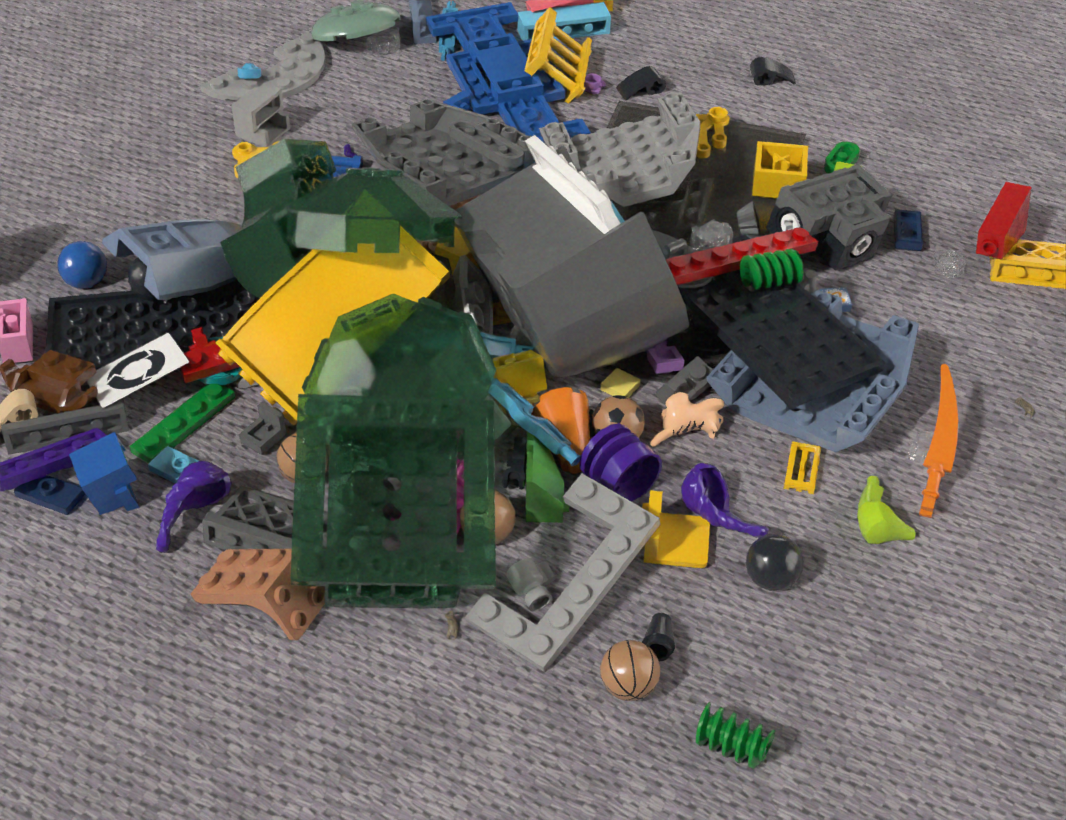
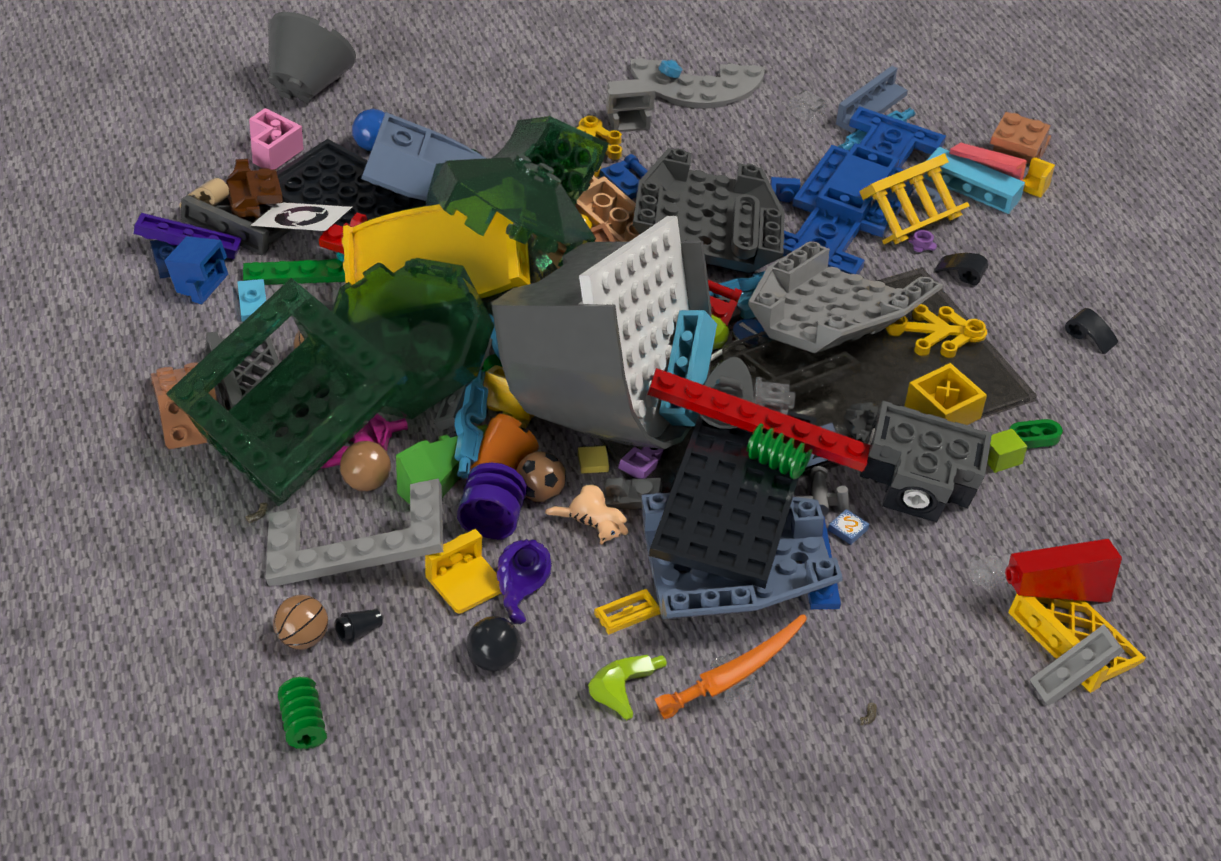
camera: 45 degrees right, 0 degrees up
dark purple hair [156,461,232,553] -> none
sand green brick [311,0,401,41] -> none
light grey piece [506,559,556,612] -> none
dark blue plate [894,209,923,251] -> none

